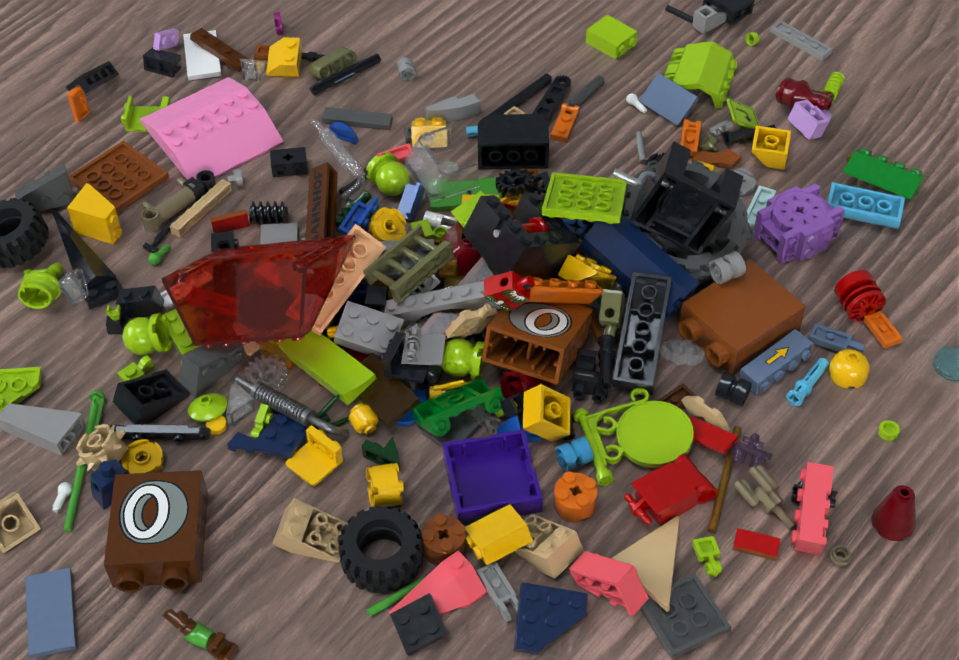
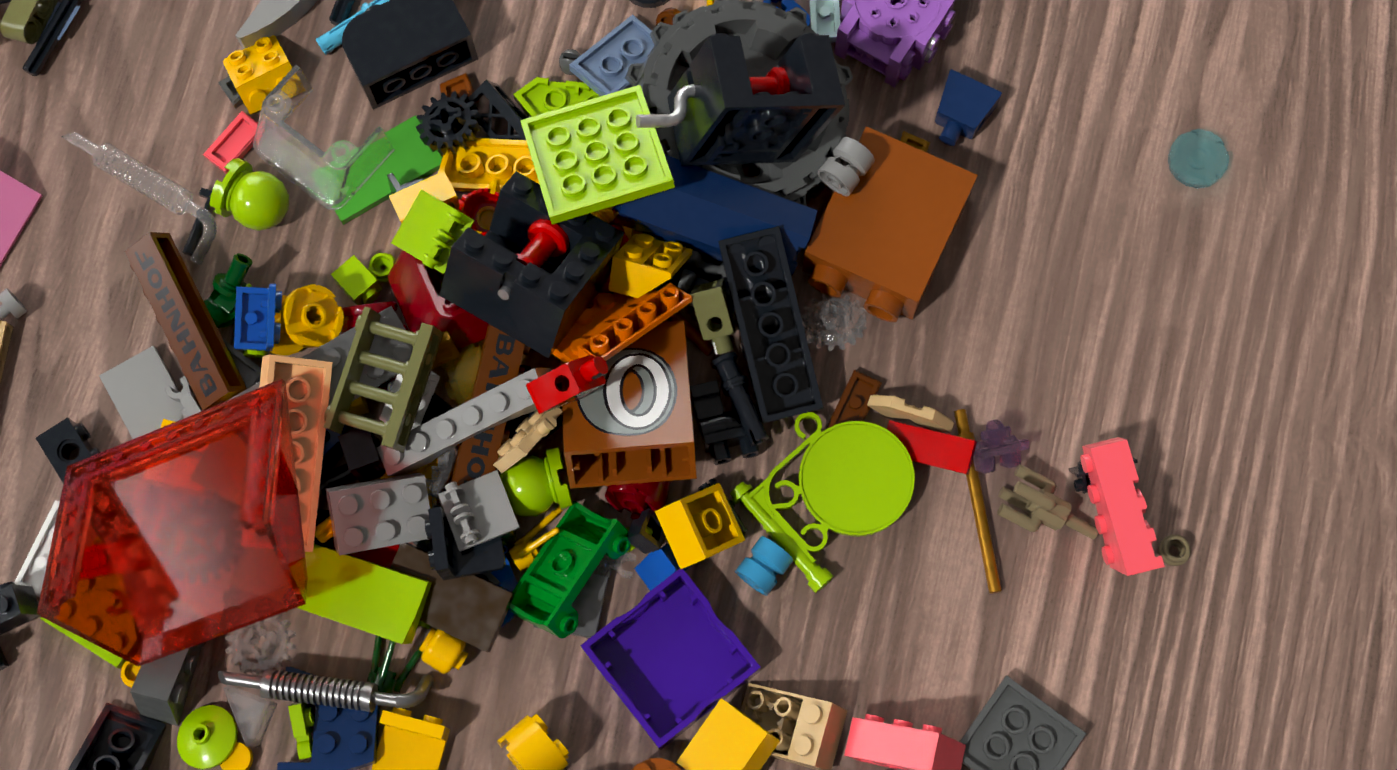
camera: 25 degrees left, 25 degrees up
lime plate [117,355,154,381] -> none
lime tile [122,313,173,355] -> none
red tile [210,209,250,233] -> none
black piece [249,201,288,224] -> none
black brick [270,147,308,177] -> none
dark grey tile [322,107,393,130] -> none
blue tile [326,122,359,145] -> none
dark green slope [362,437,400,472] -> none
panel [397,181,425,222] -> none
white hinge [423,211,458,230] -> none
orange brick [554,471,597,523] -> none
tan tile [612,516,680,612] -> none
red piece [624,453,718,526] -> none
lime plate [692,536,722,577] -> none
black wheel [715,372,752,407] -> none
red tile [732,528,781,561] -> none
sand blue brick [738,329,813,396] -> none
medium azure pin [786,358,829,406] -> none
sand blue hinge [808,323,865,354] -> none
yellow cylinder [828,349,870,389] -> none
red wheel [834,270,886,322] -> none
orange plate [863,311,903,349] -> none
dark red cone [871,485,916,541] -> none
lime tile [878,420,900,441] -> none
none -> dark blue torso [935,69,1002,146]

